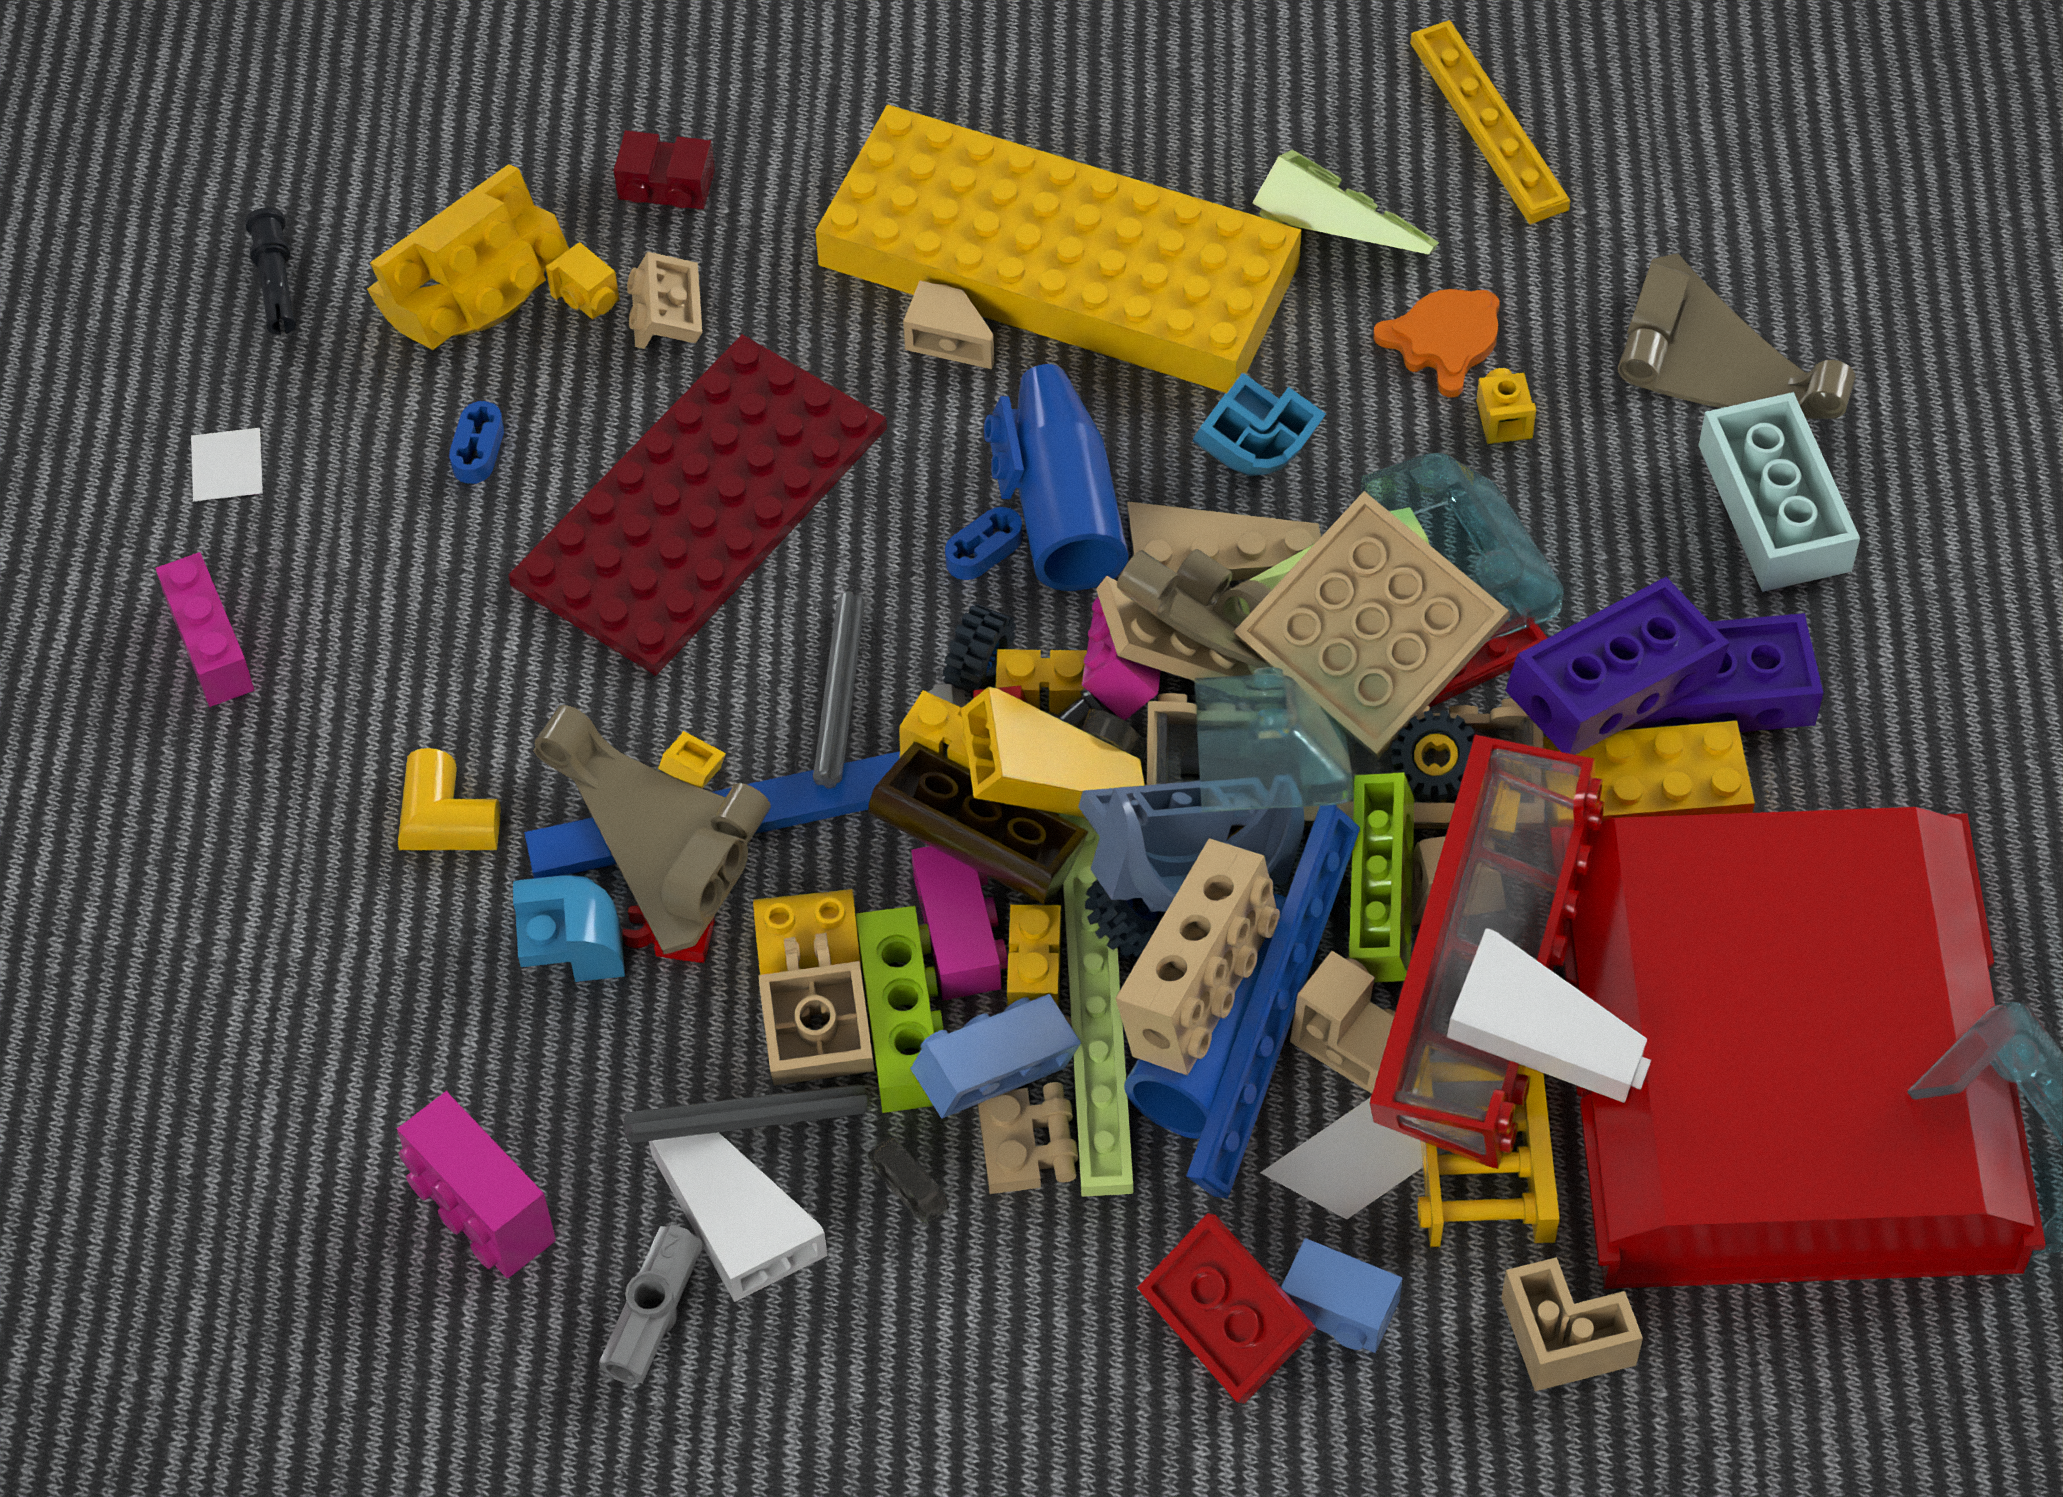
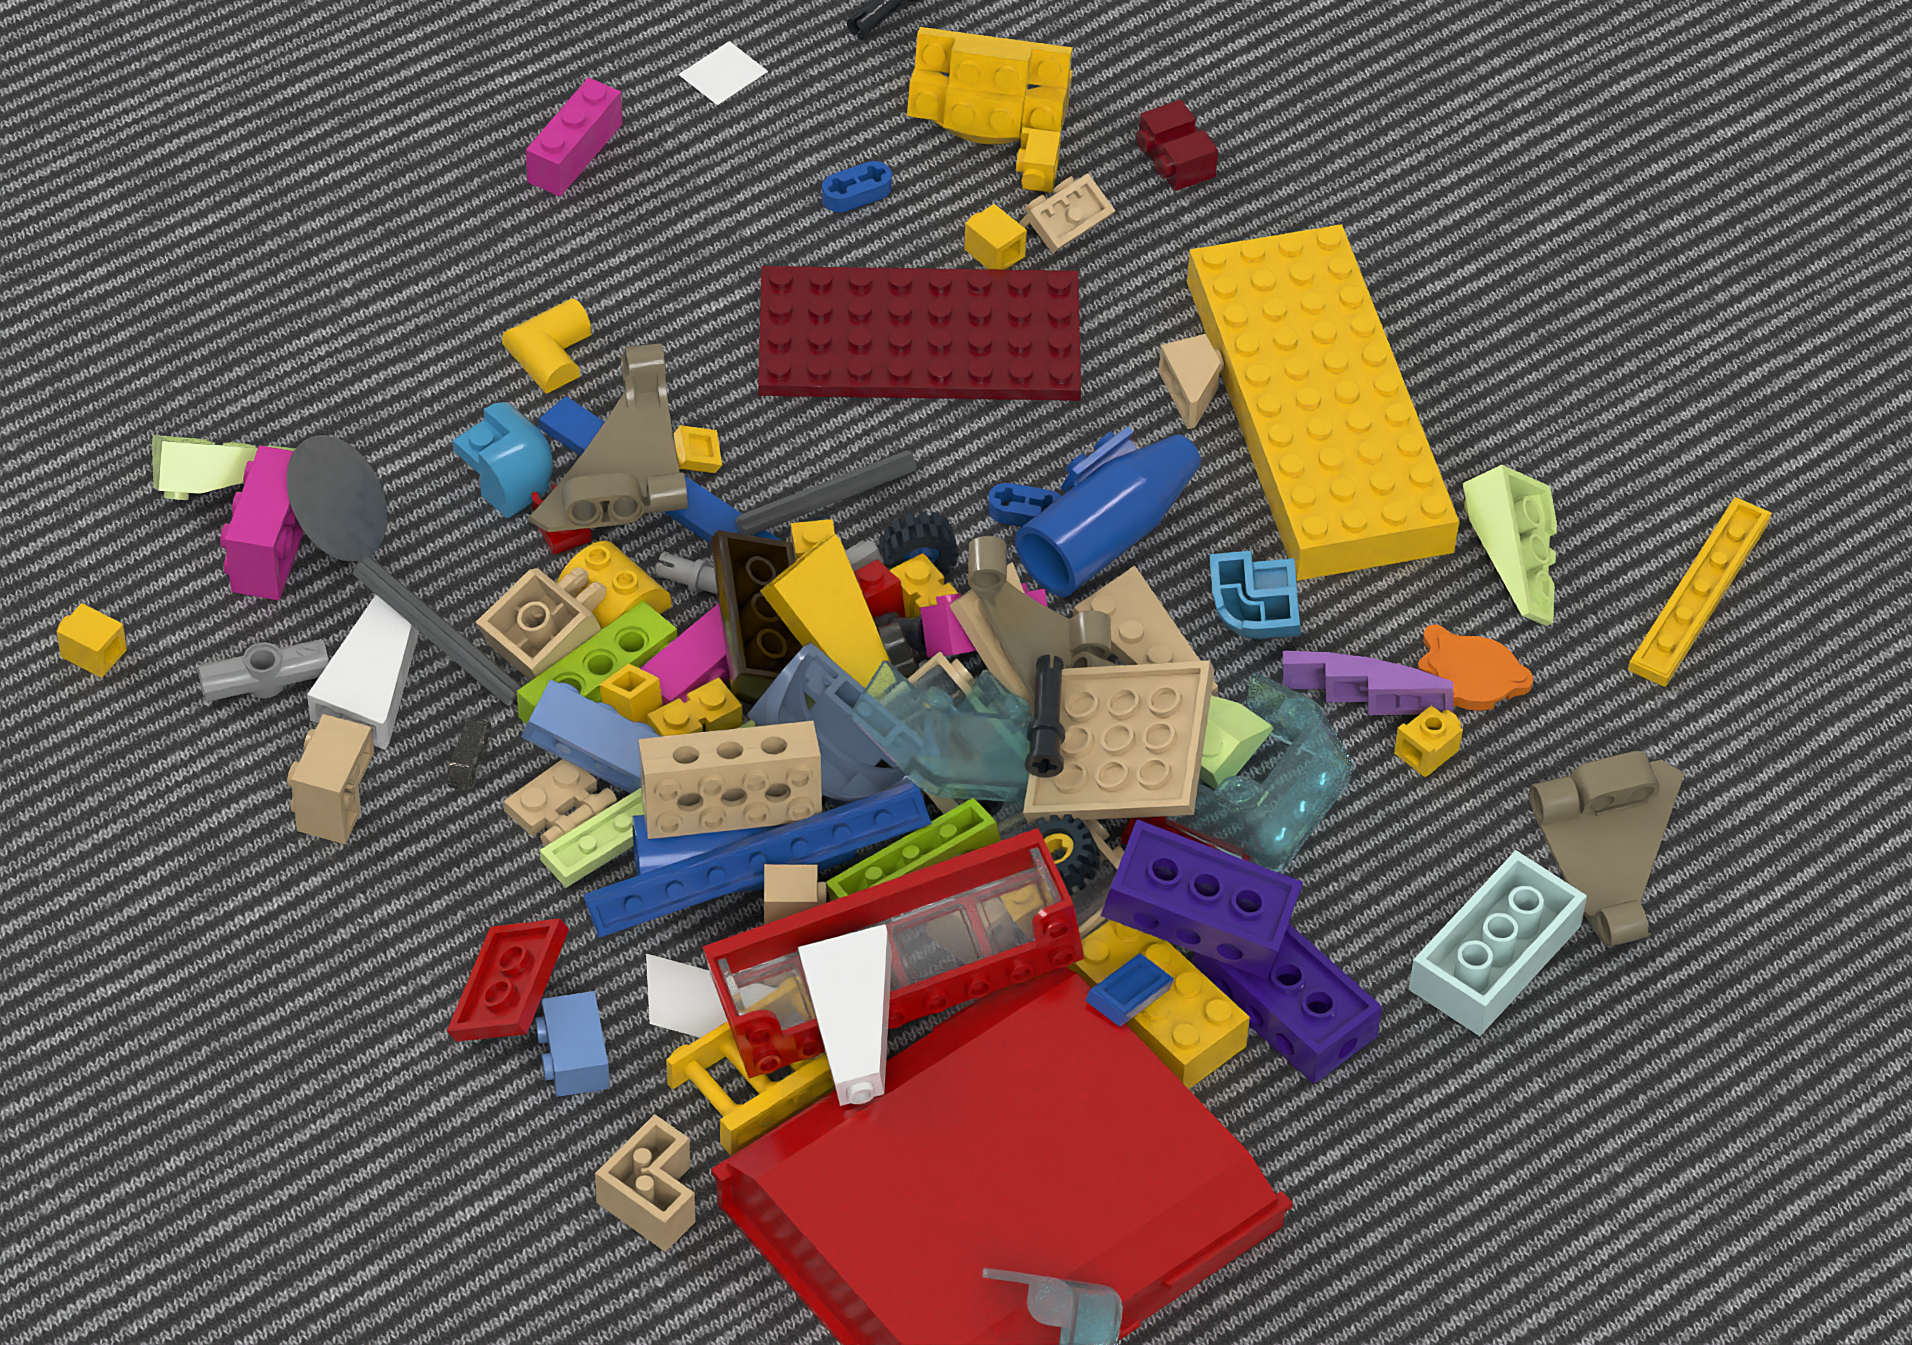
camera: 50 degrees right, 5 degrees down
none -> yellow brick [56,603,127,678]
none -> yellowish green wedge [152,435,296,500]
none -> flat silver sticker [287,435,387,562]
none -> tan brick [287,714,374,844]
none -> yellow brick [599,663,663,724]
none -> light grey pin [655,551,718,595]
none -> yellow brick [964,204,1027,270]
none -> black pin [1025,655,1065,778]
none -> blue tile [1085,953,1174,1027]
none -> medium lavender slope [1283,651,1453,715]

